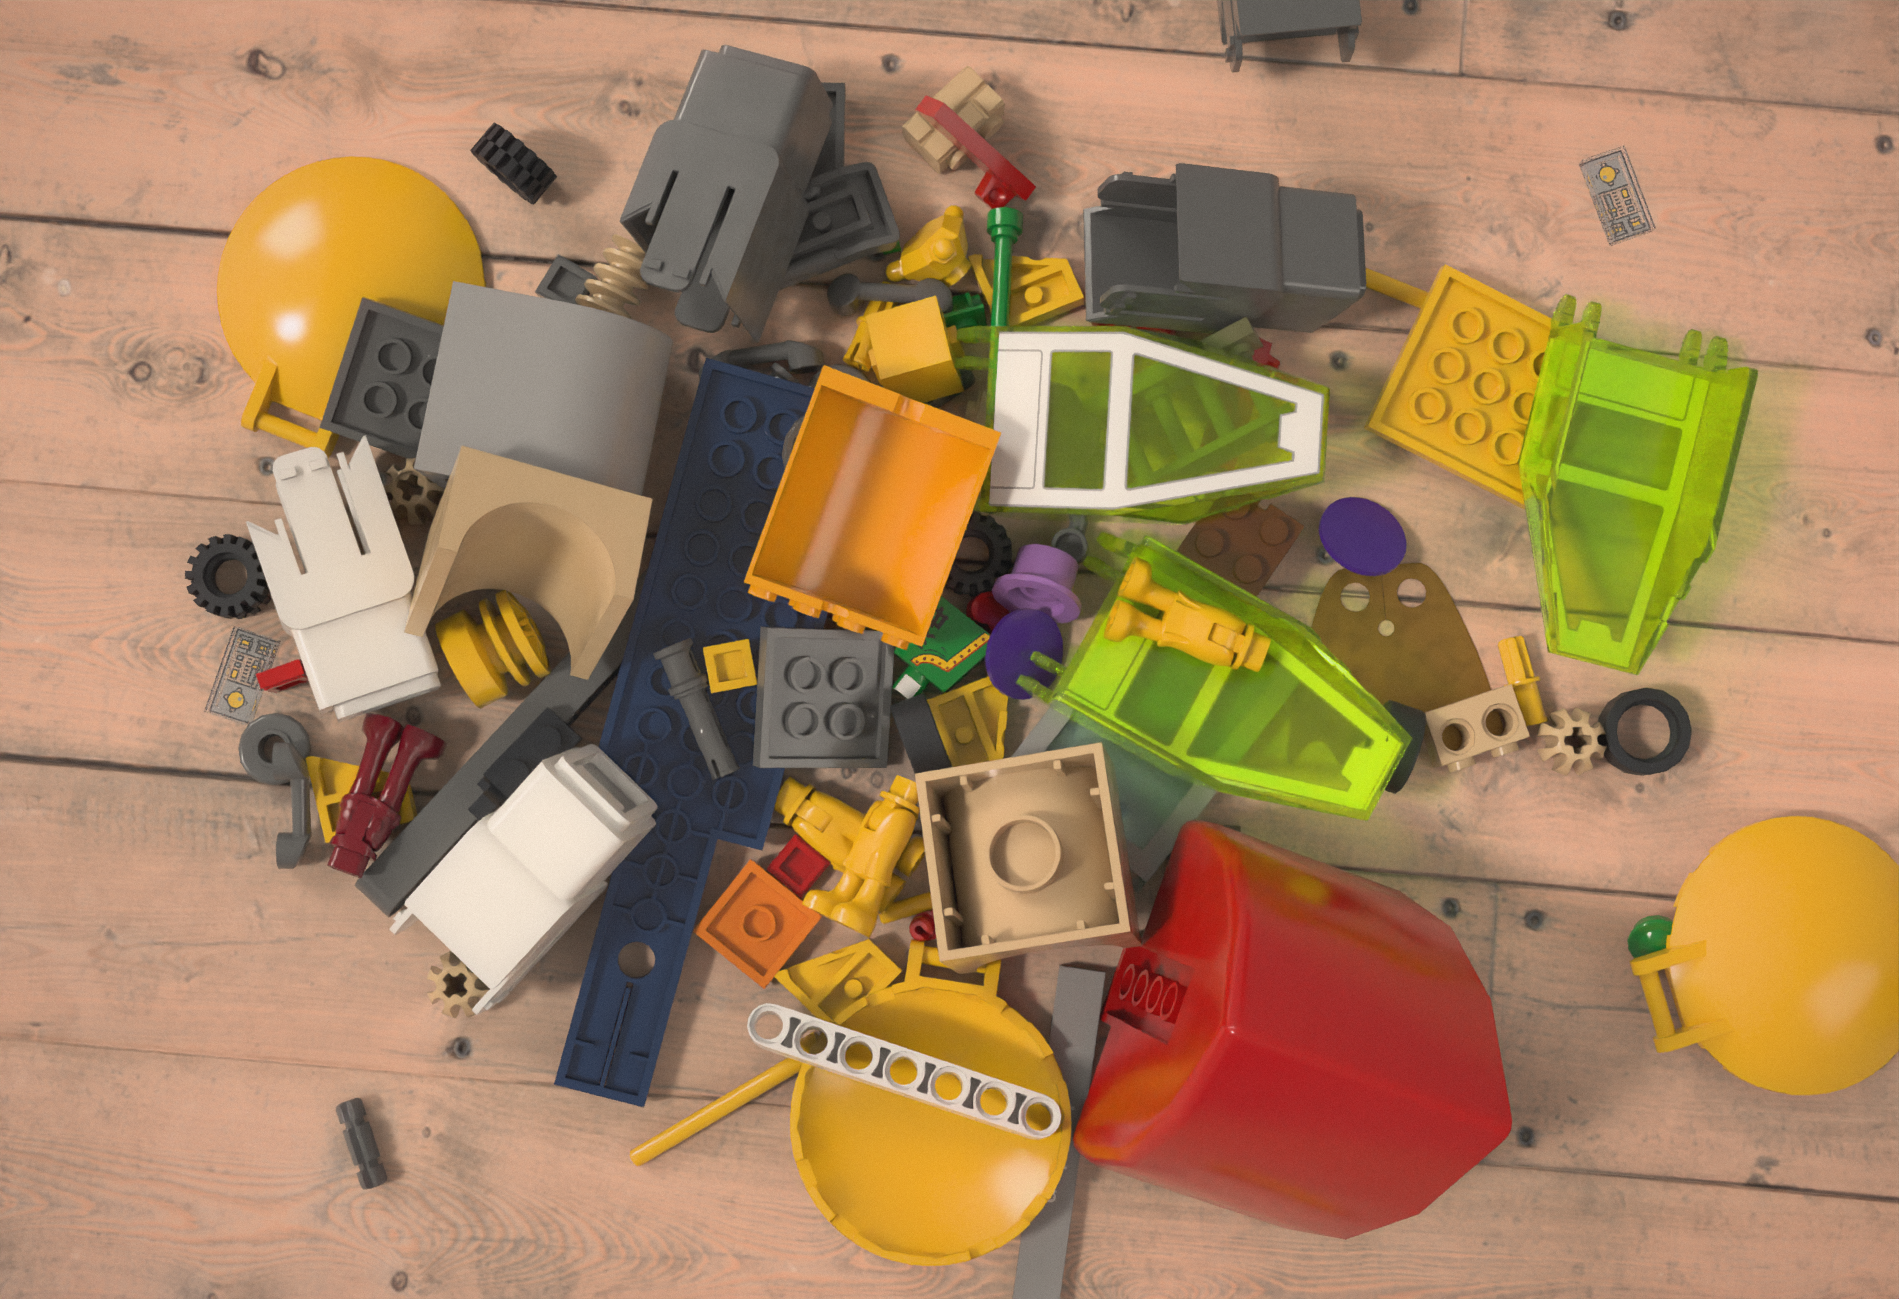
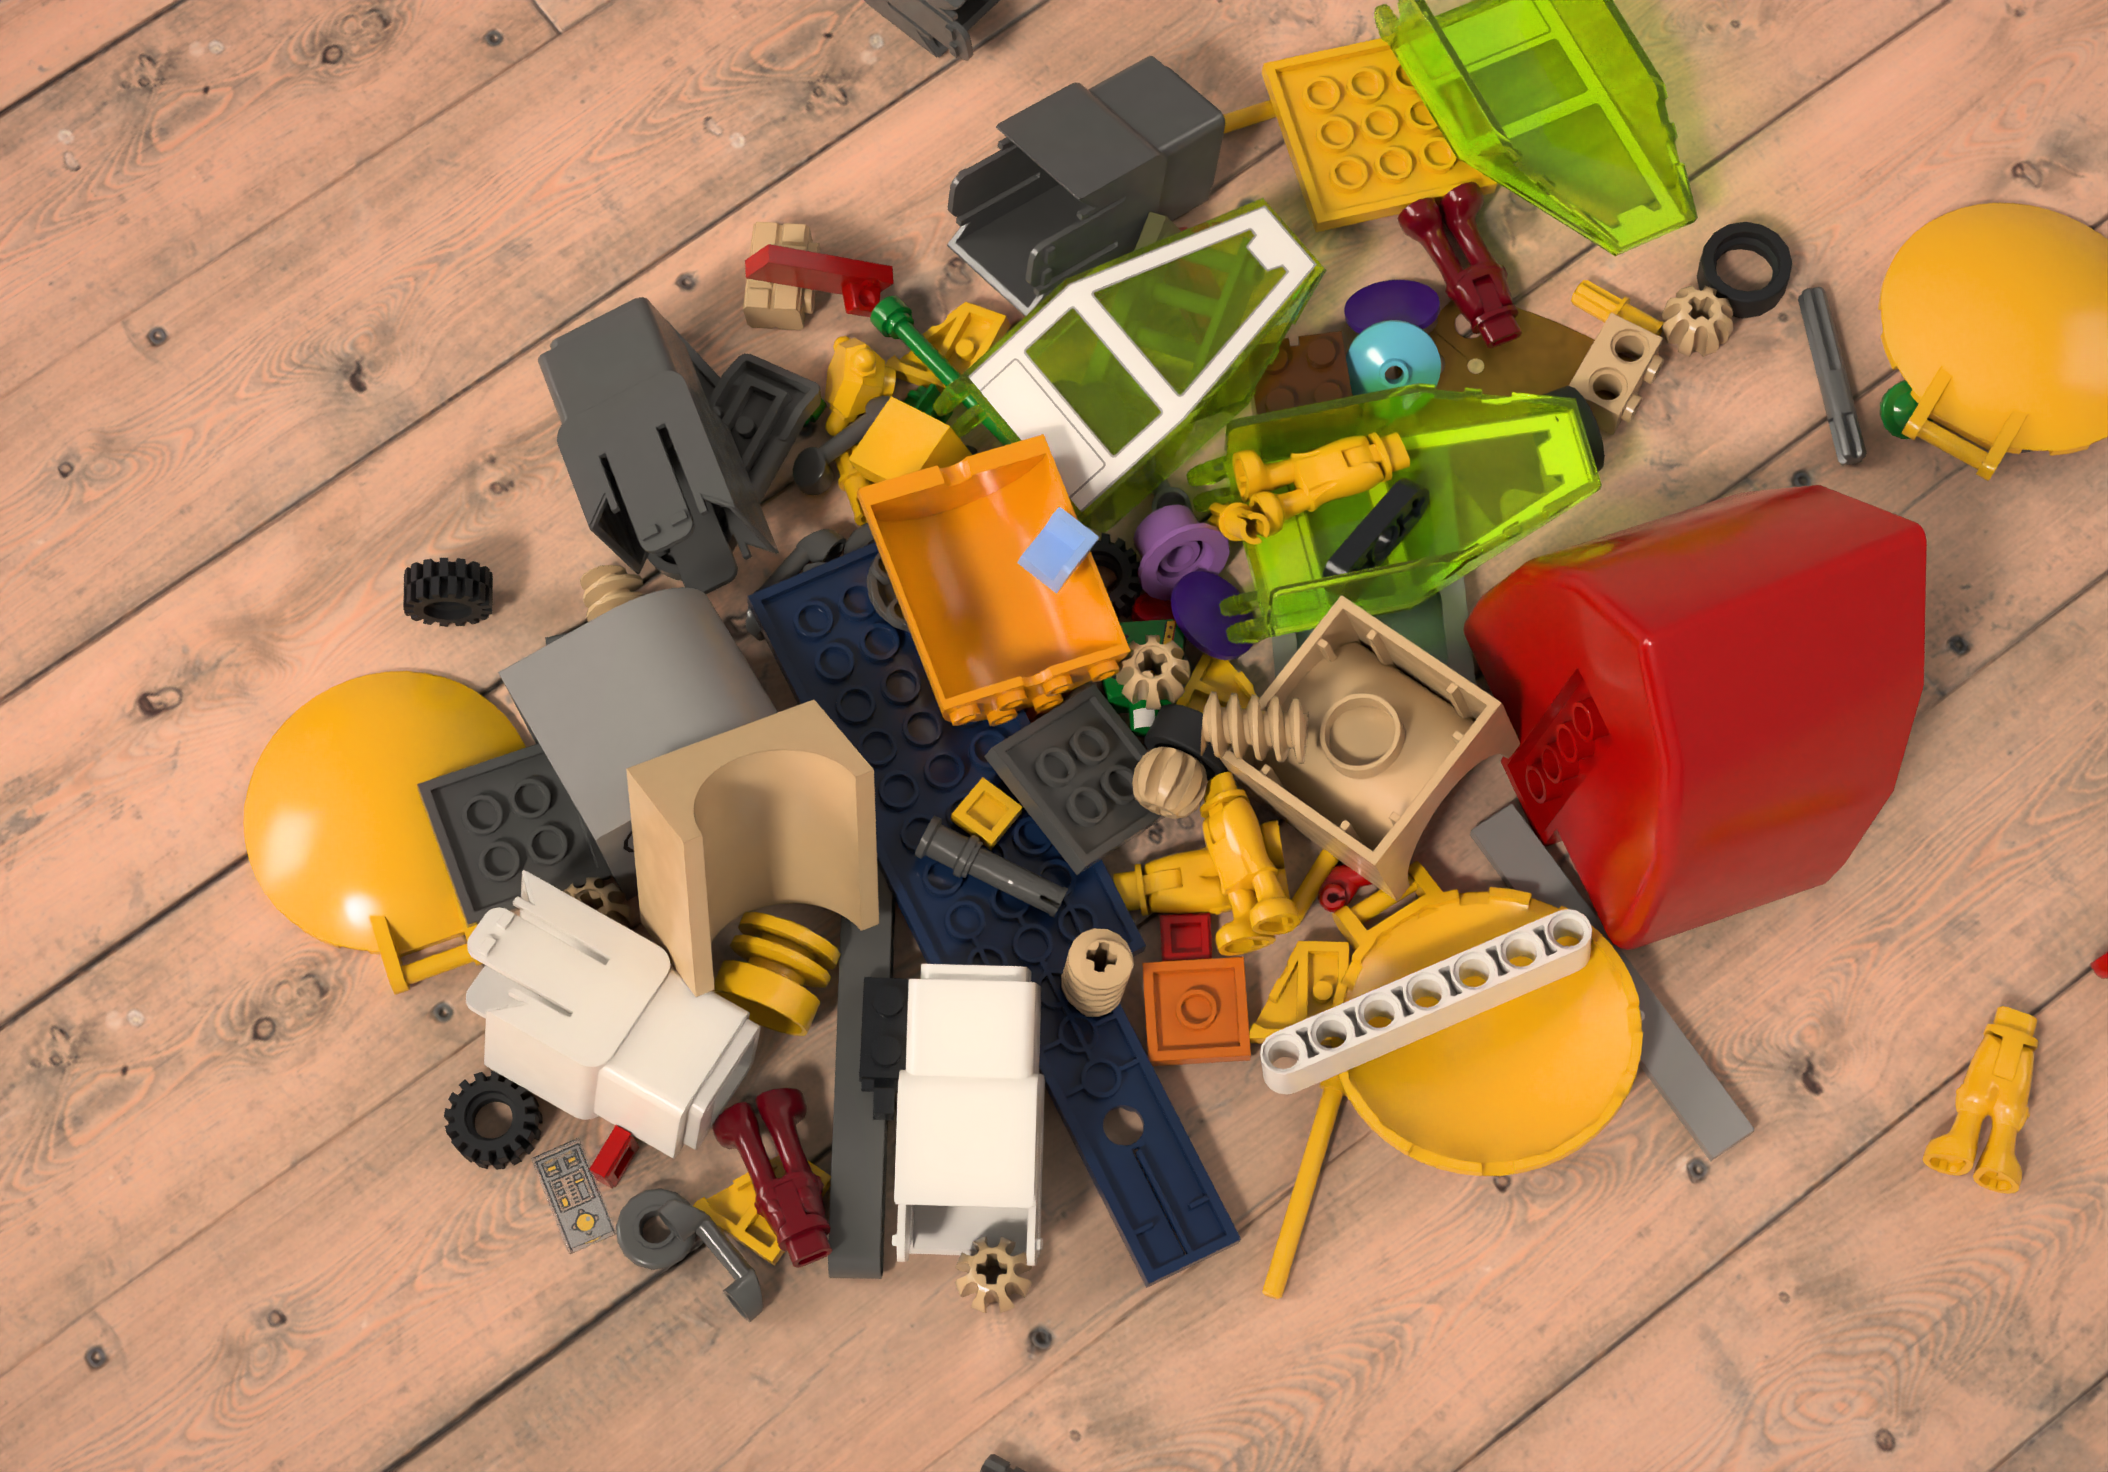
camera: 40 degrees left, 15 degrees down
none -> light blue panel [1017,507,1099,594]
none -> tan piece [1061,928,1134,1017]
none -> tan piece [1116,635,1190,710]
none -> tan piece [1132,747,1208,819]
none -> tan piece [1201,691,1309,764]
none -> yellow axle [1208,502,1270,545]
none -> black beam [1322,478,1430,598]
none -> medium azure dish [1346,320,1441,414]
none -> dark red piece [1397,182,1522,348]
none -> dark grey axle [1798,287,1867,465]

